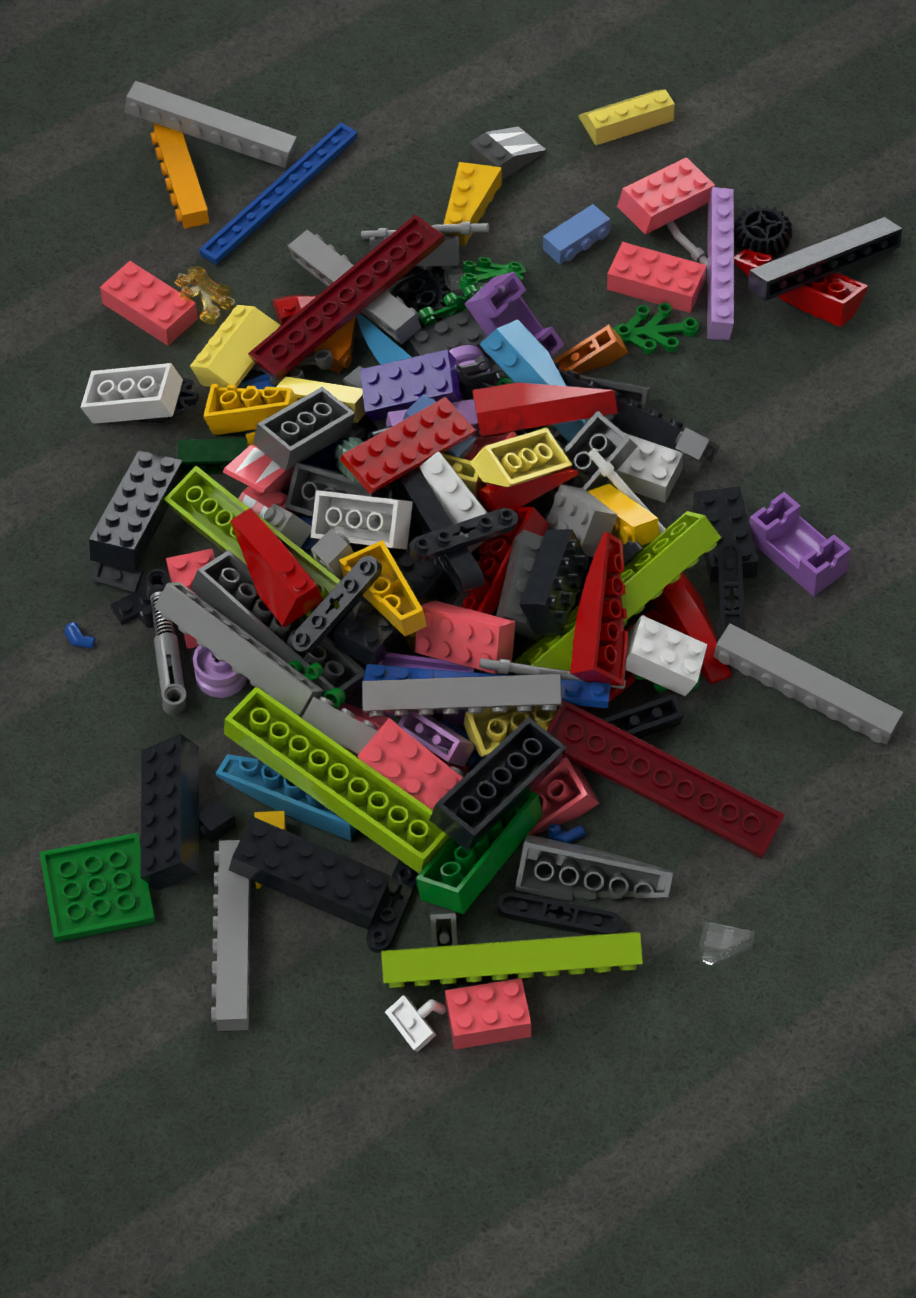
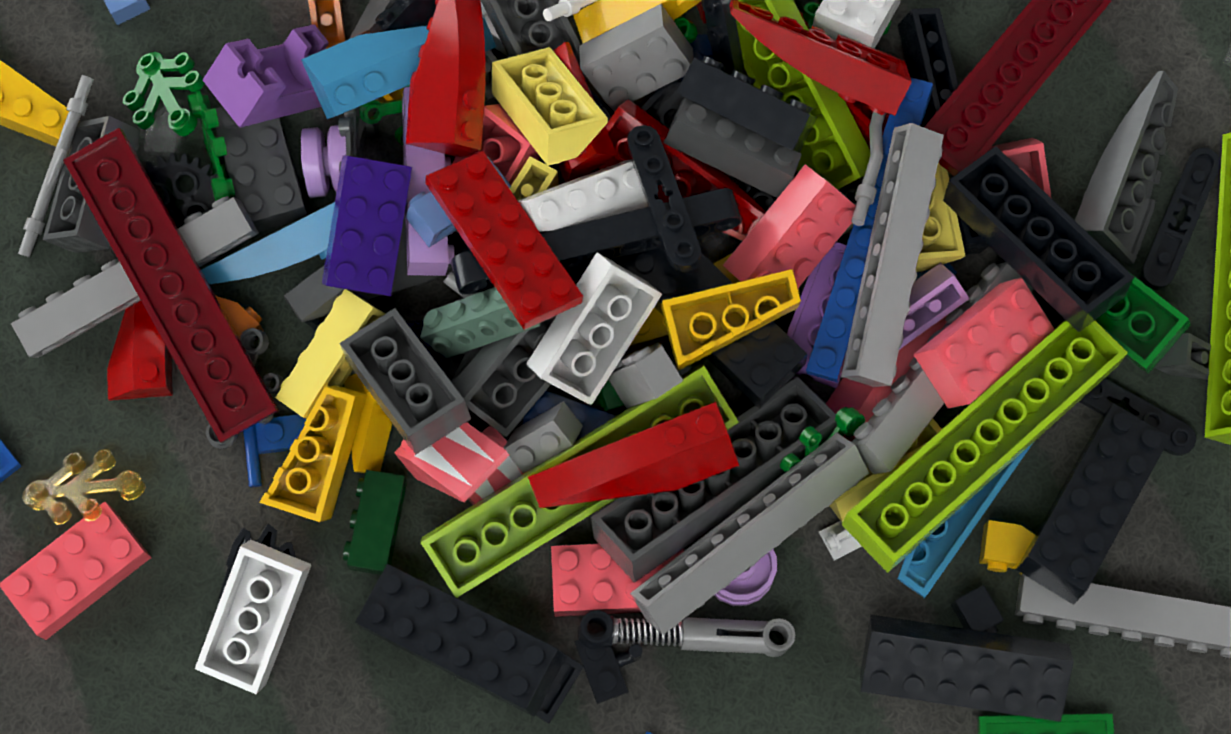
camera: 80 degrees left, 20 degrees up
light yellow slope [190,305,281,387] -> none
black piece [292,556,382,653] -> none
blue arm [547,823,585,843] -> none

